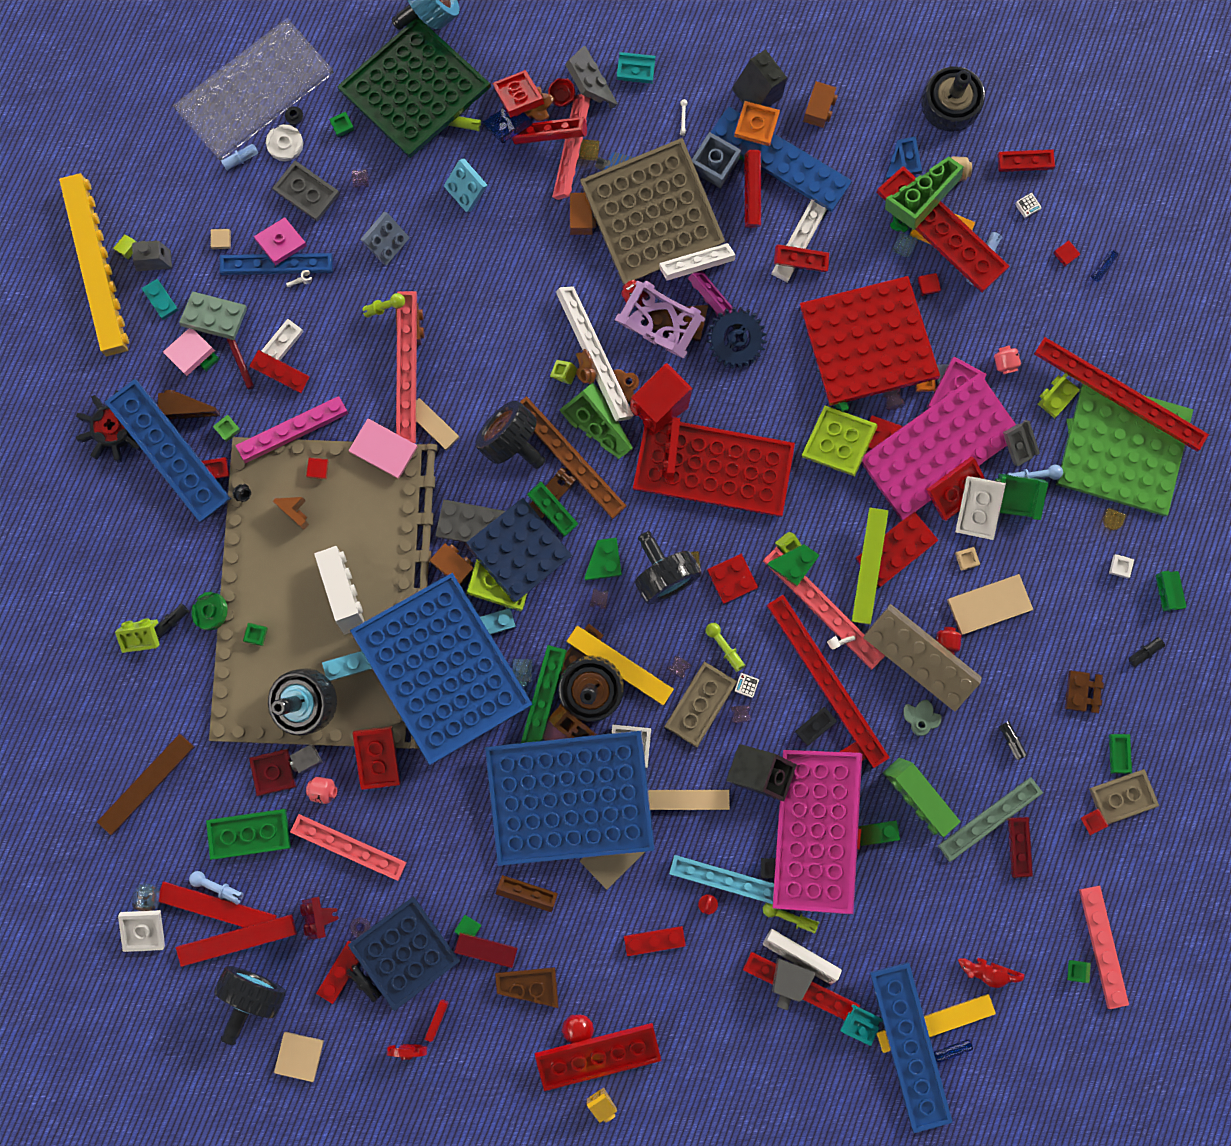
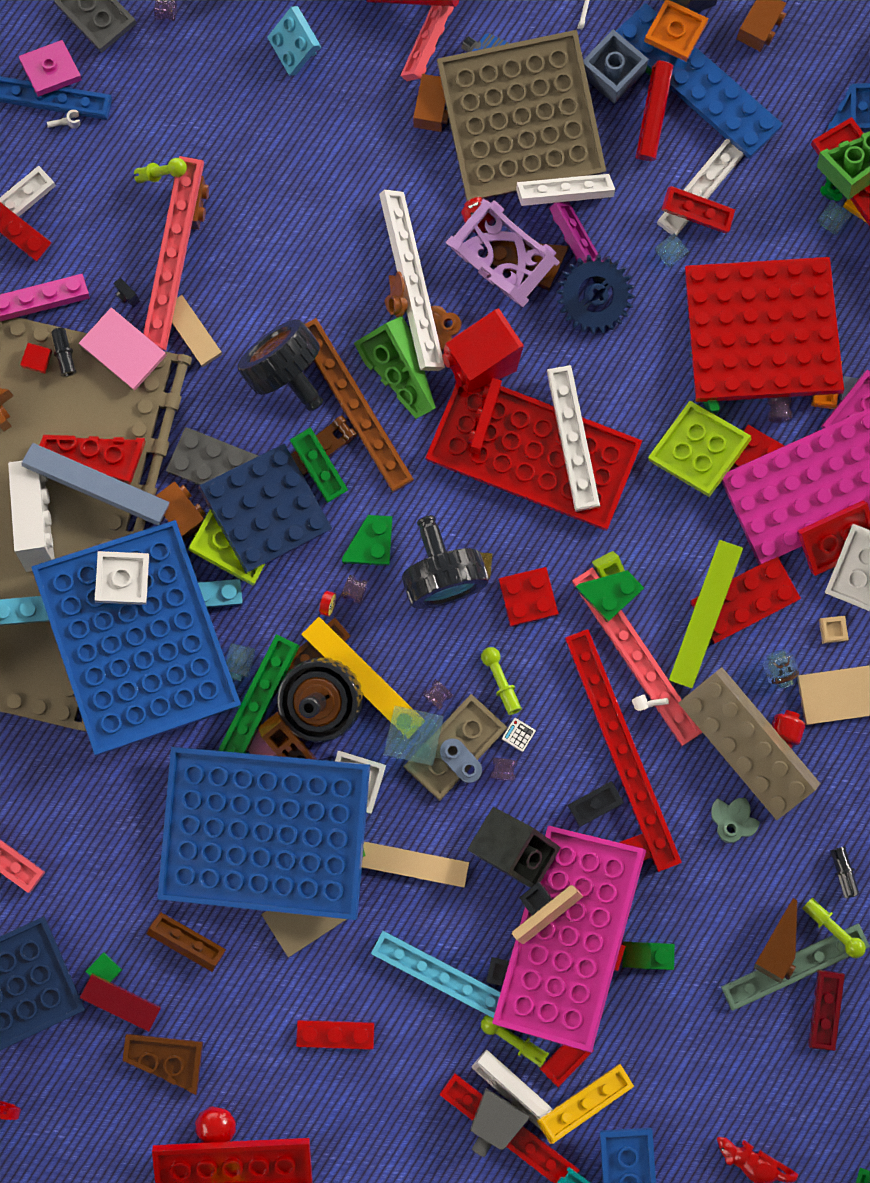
camera: 15 degrees right, 0 degrees up
red plate [352,726,401,790] -> none
sand blue plate [360,212,410,266] -> none
red tile [424,999,449,1042] -> none
lime slope [550,360,577,385] -> none
clear yellow tile [580,139,600,161] -> none
red tile [698,894,718,914] -> none
bright green wedge [882,757,961,838] -> none
red tile [918,273,941,296] -> none
none -> sand blue tile [22,443,170,525]
none -> red wing [39,435,146,485]
none -> black axle [51,327,77,377]
none -> white plate [95,551,149,605]
none -> black plate [113,277,140,308]
none -> red tile [319,591,336,617]
none -> clear light blue plate [384,706,444,766]
none -> sand blue plate [440,739,482,783]
none -> tan tile [512,885,583,945]
none -> black plate [519,882,553,915]
none -> yellow tile [537,1064,634,1144]
none -> red tile [539,1044,594,1087]
none -> white tile [547,365,600,512]
none -> clear light blue plate [655,233,689,268]
none -> reddish brown slope [754,898,797,984]
none -> clear light blue head [763,650,799,688]
none -> lime pin [802,897,866,958]

